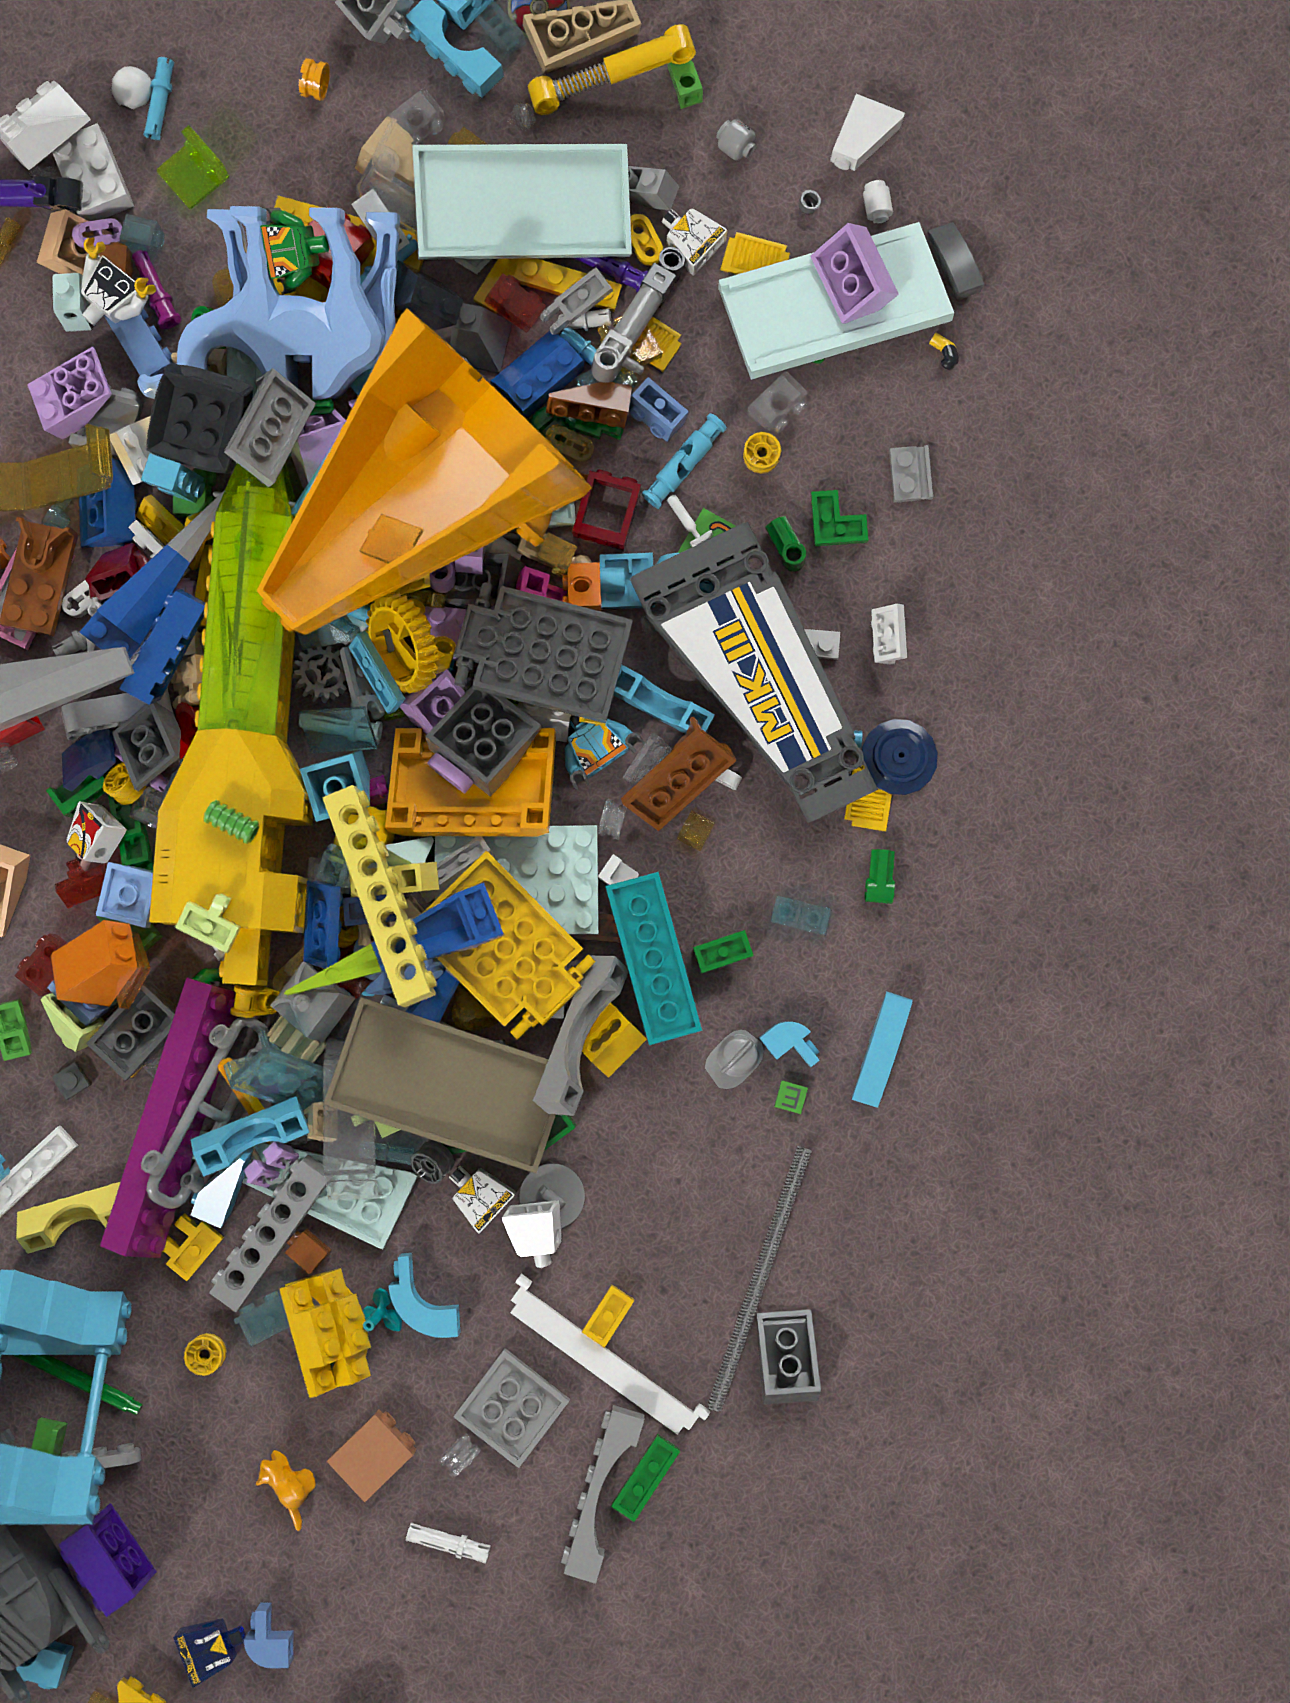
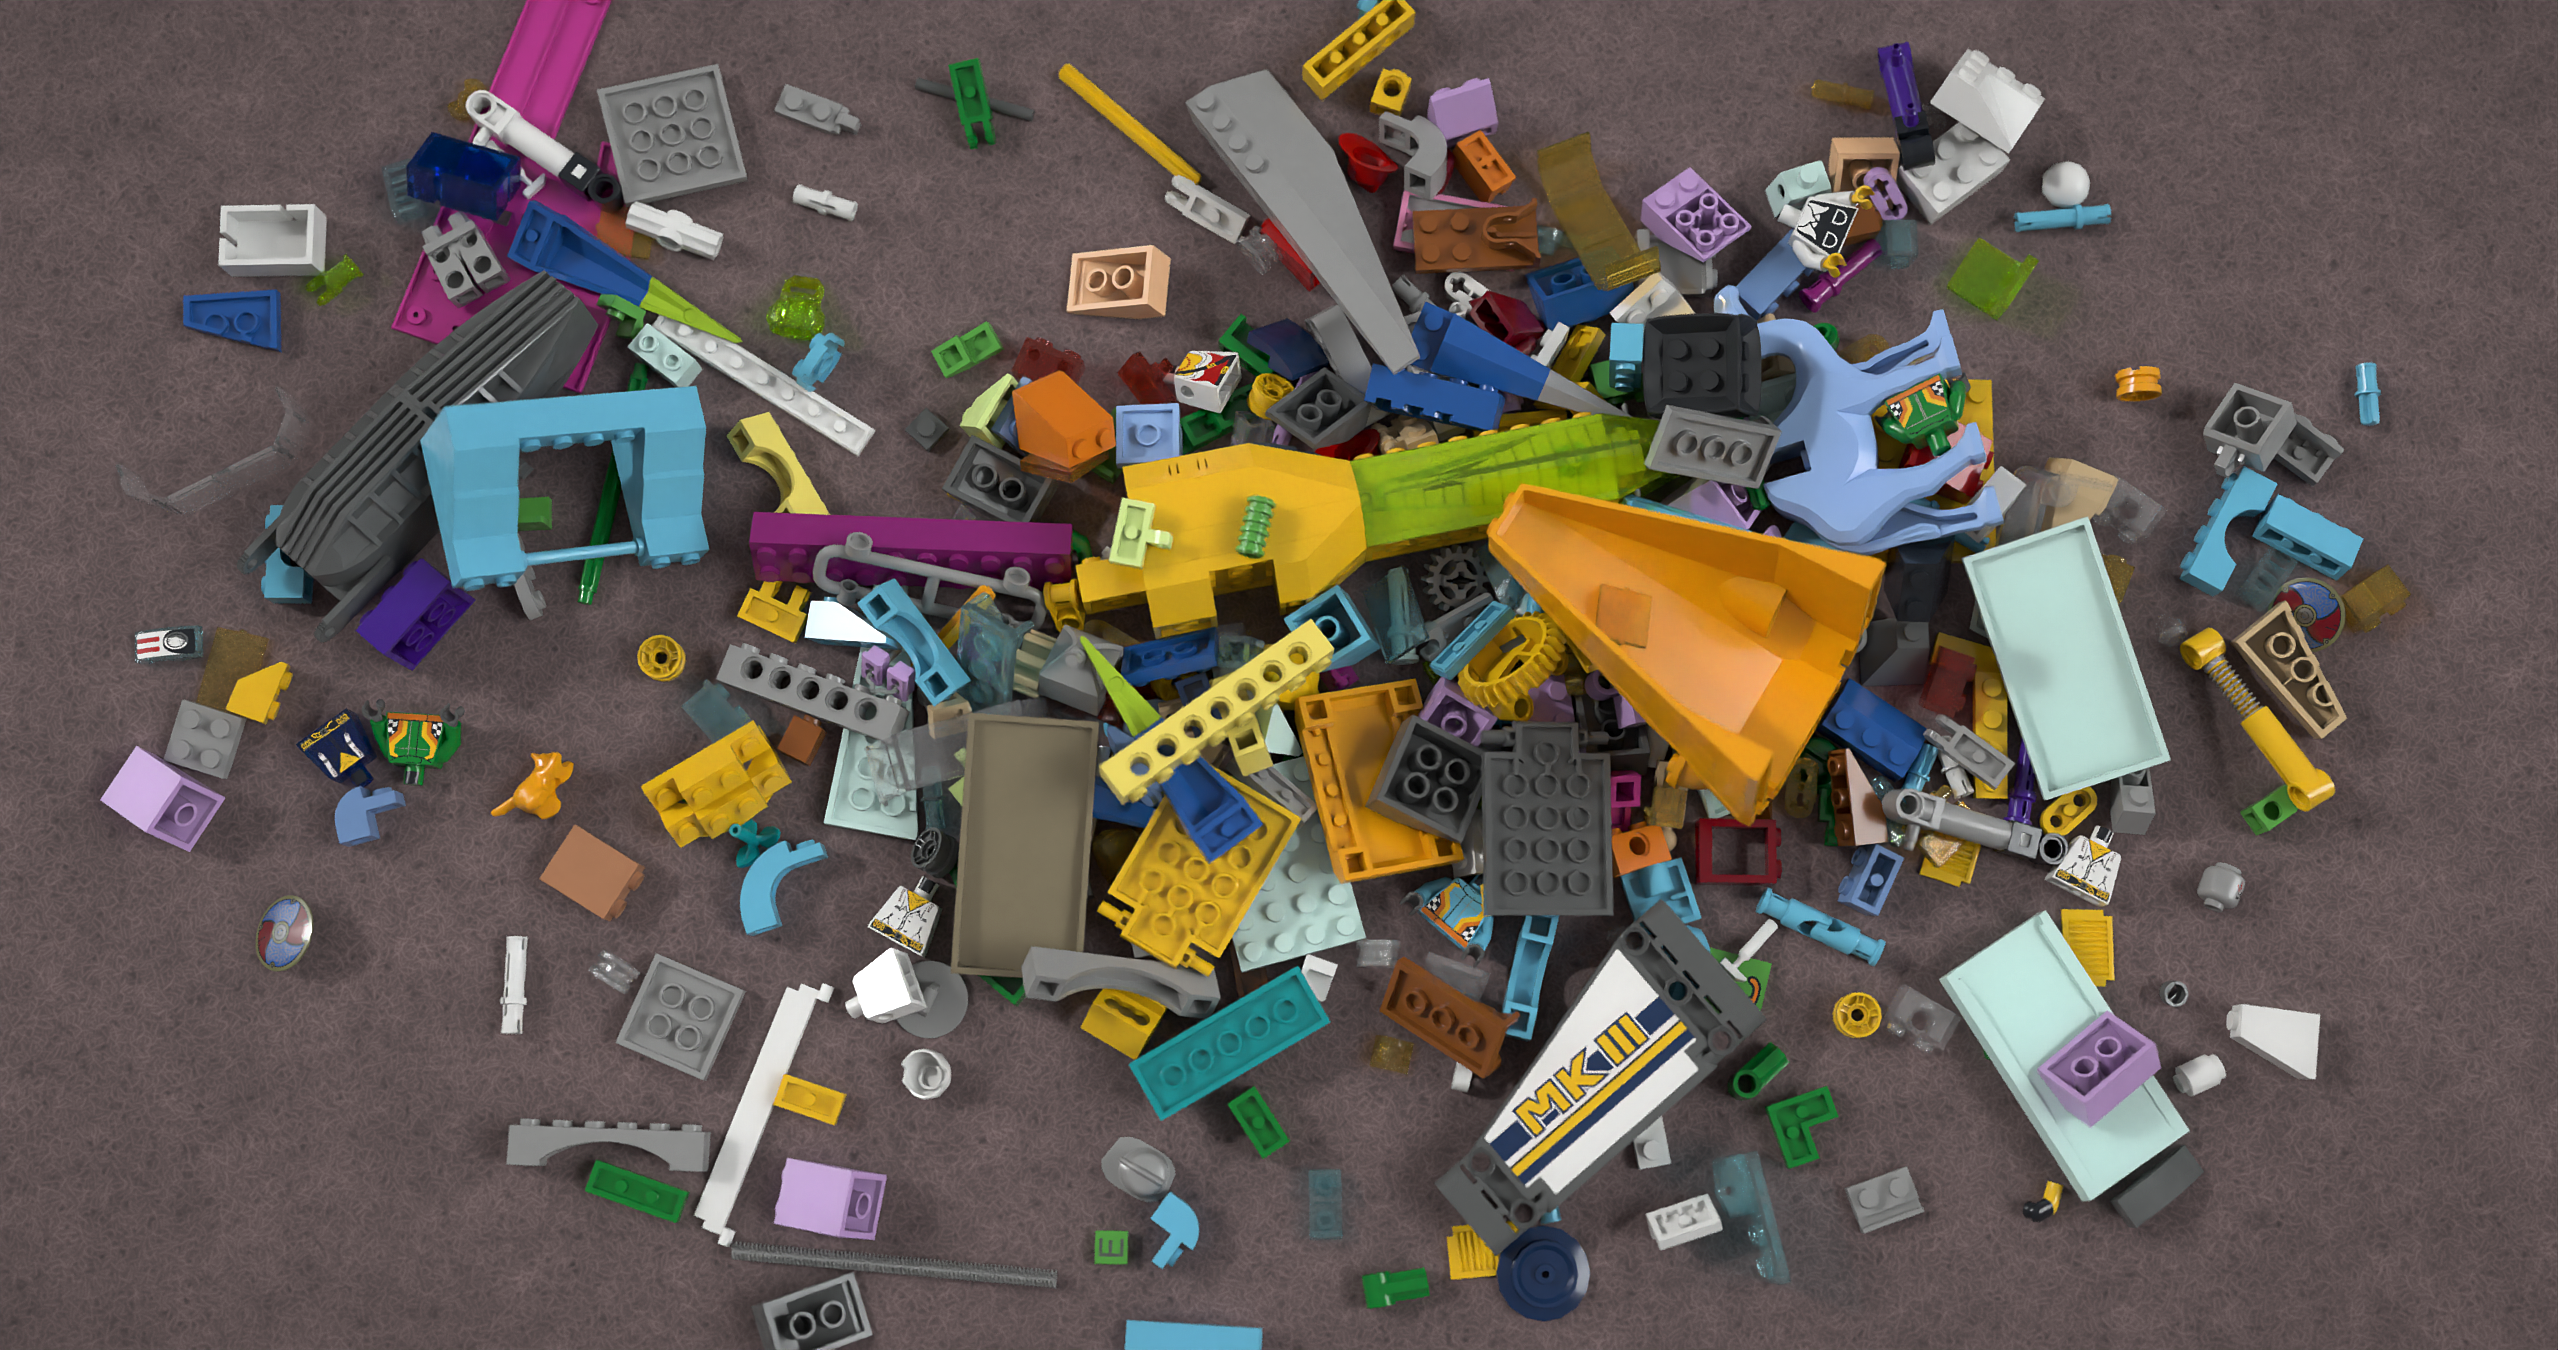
camera: 70 degrees right, 5 degrees down
lavender beam [427,753,474,793] -> none
none -> torso [362,699,465,786]
none -> lavender slope [774,1158,887,1240]
none -> white hair [901,1049,951,1100]
none -> clear light blue plate [1712,1151,1791,1285]

